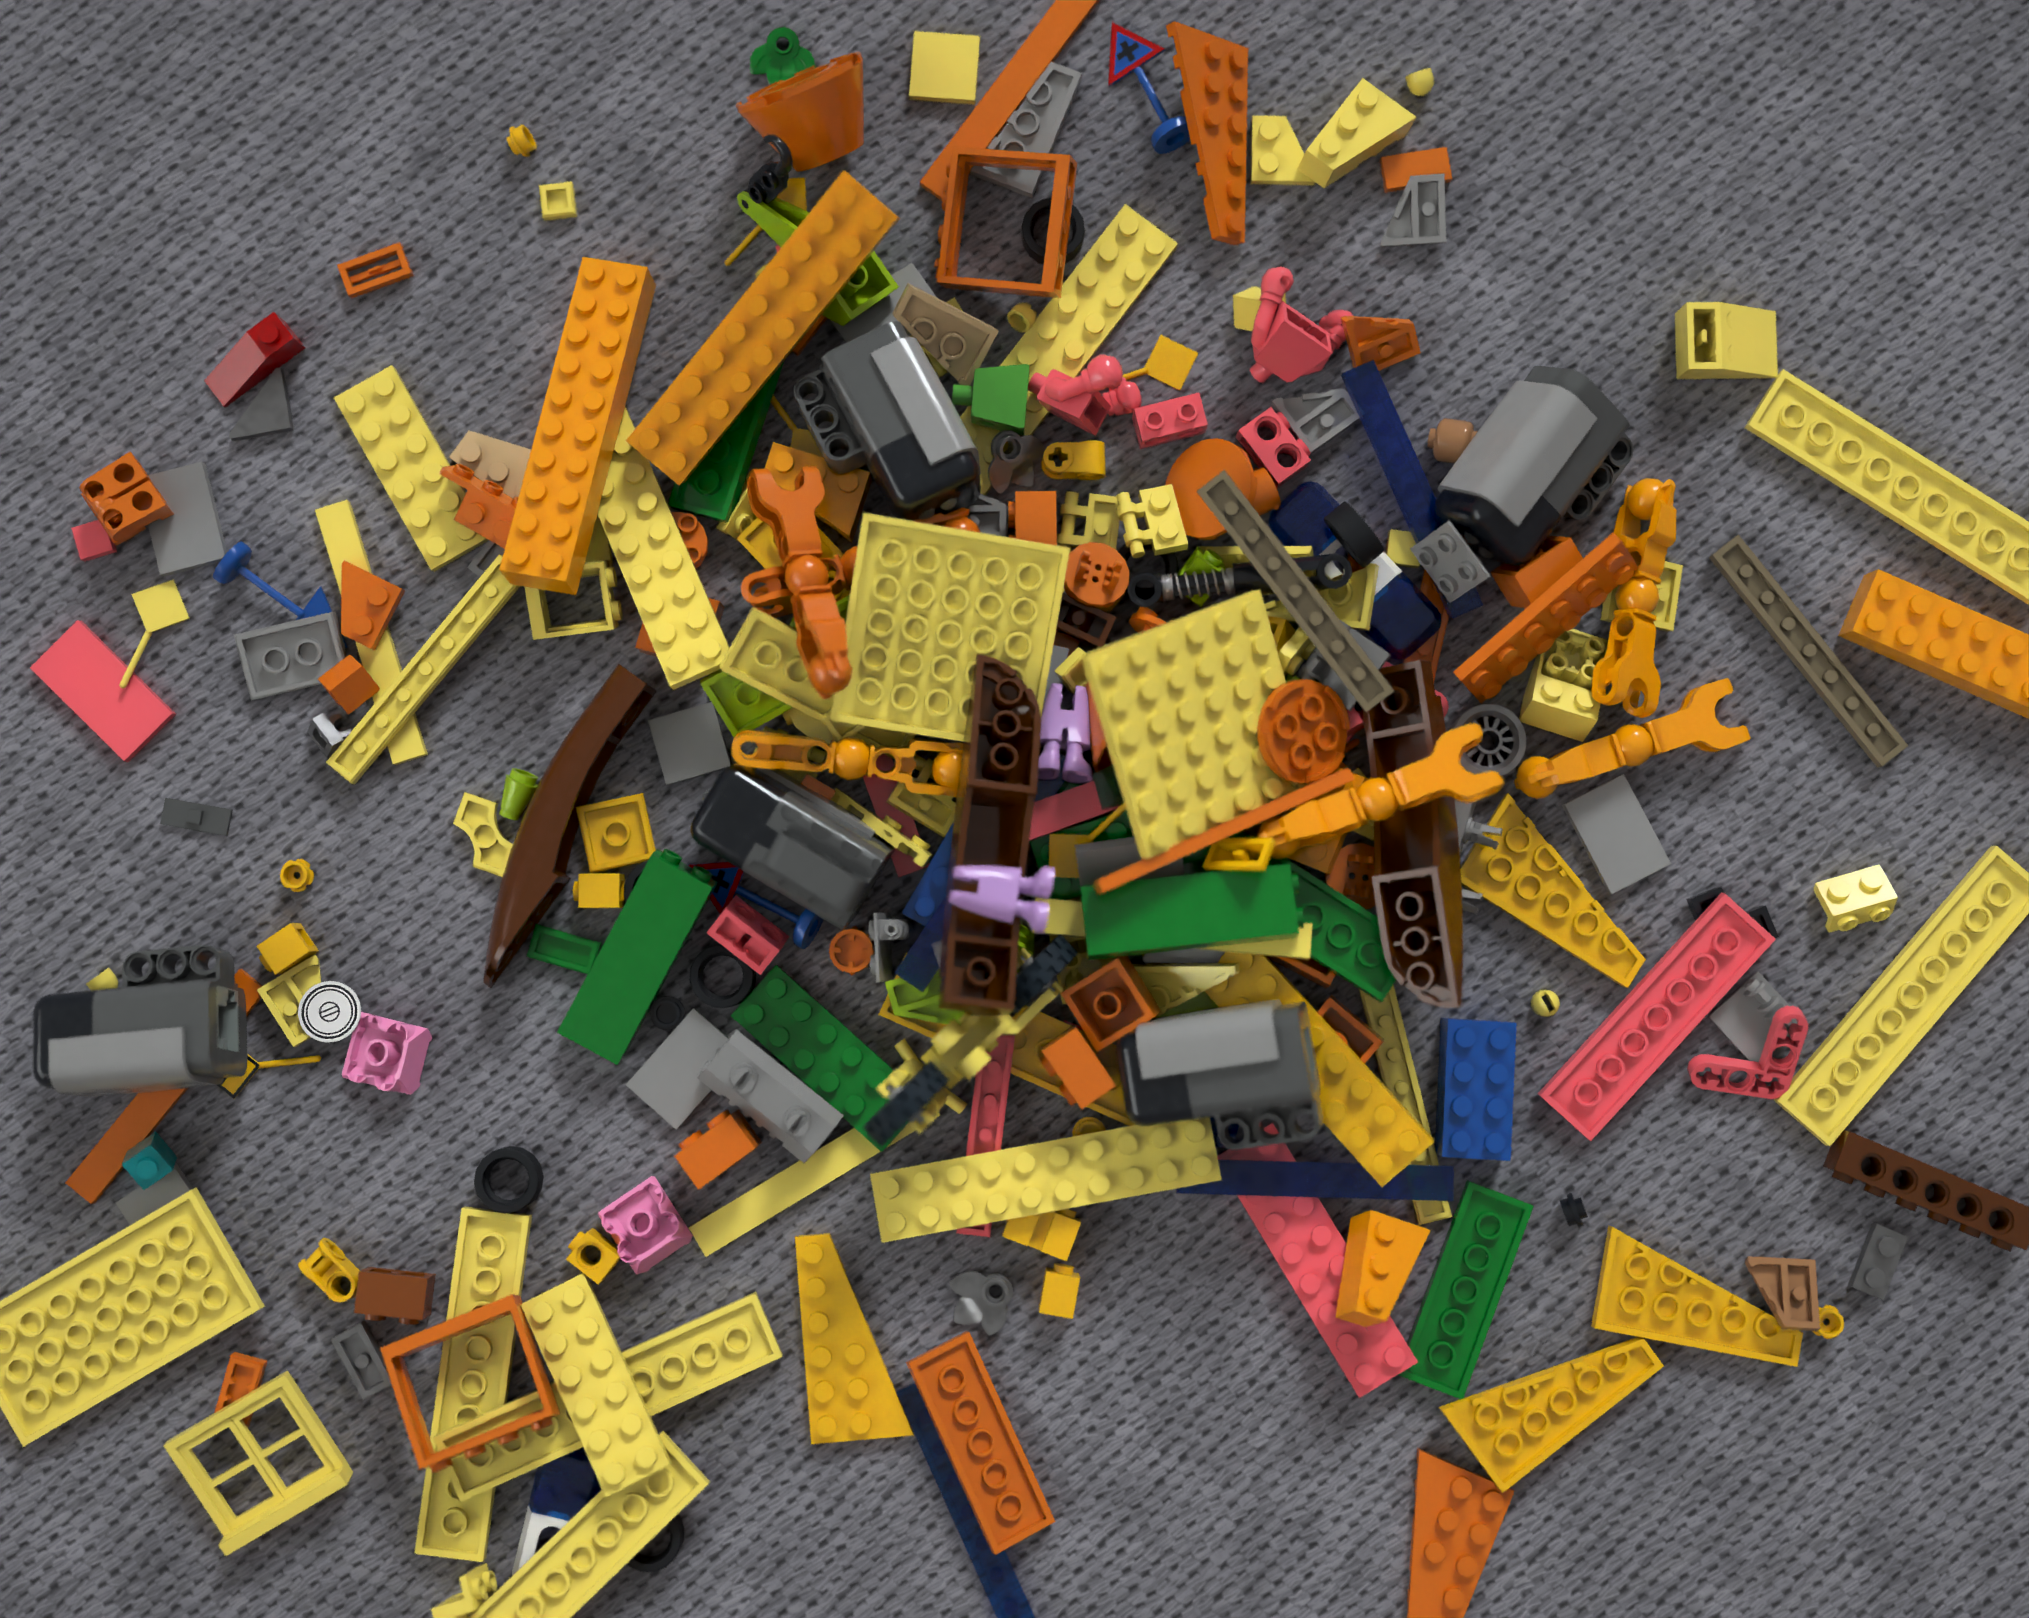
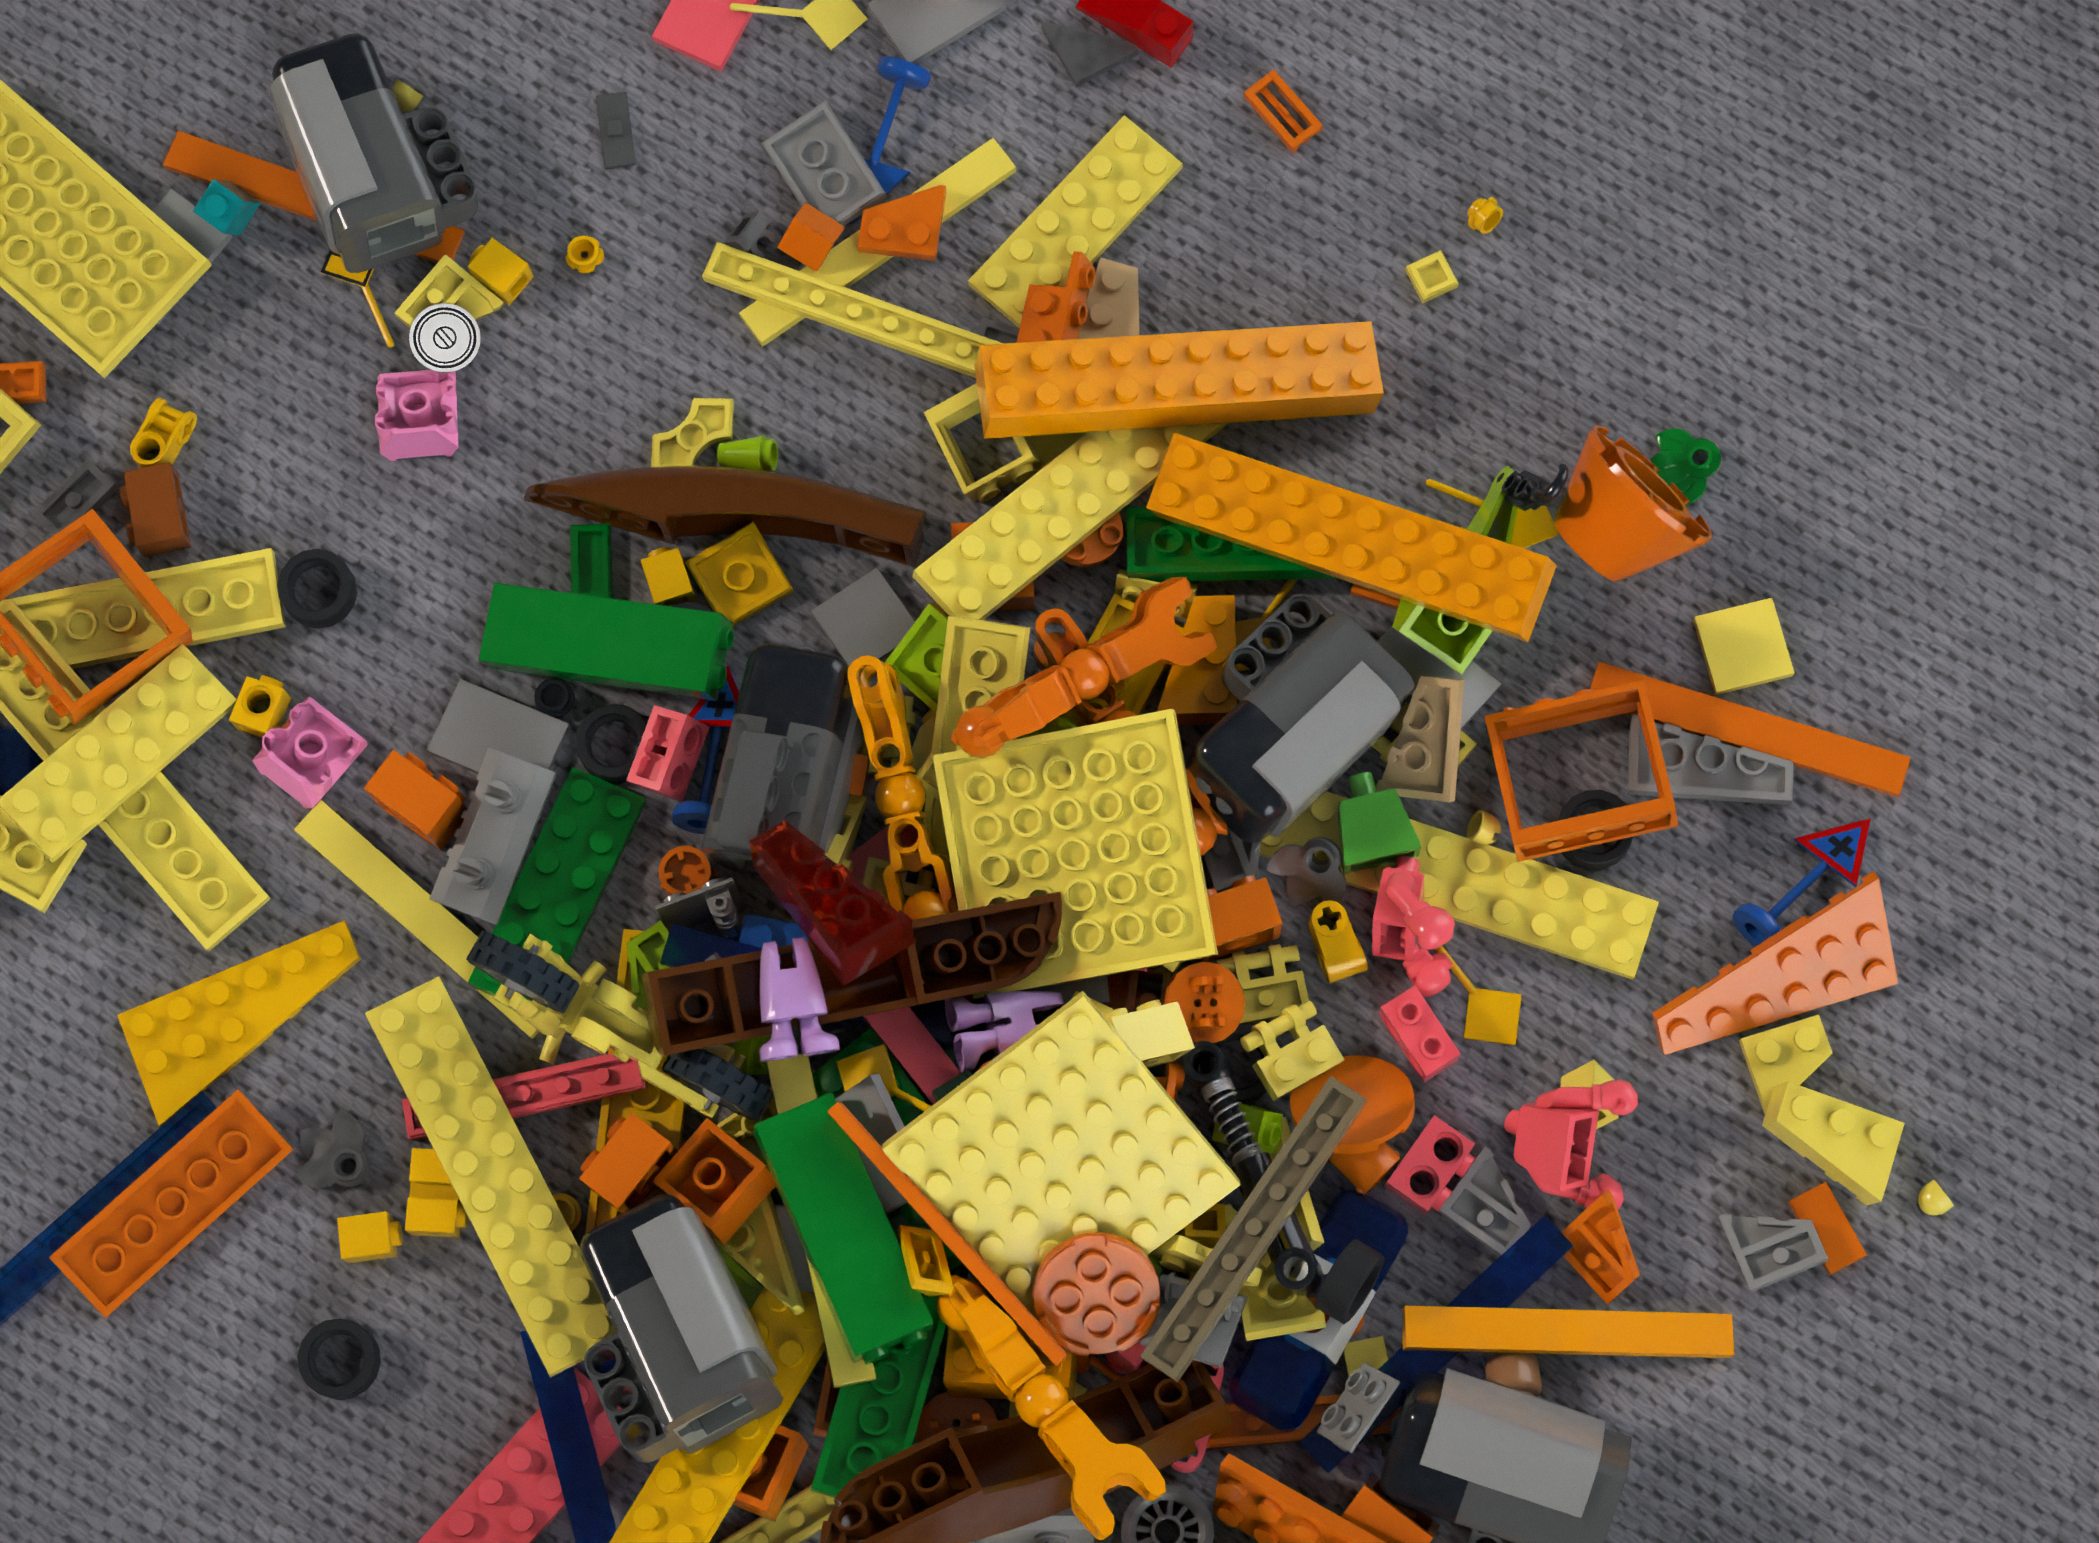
camera: 80 degrees right, 10 degrees down
none -> black tyre [297,1318,381,1400]
none -> clear red wedge [749,820,914,986]
none -> light yellow brick [1103,1000,1195,1068]
none -> light orange tile [1401,1305,1735,1358]

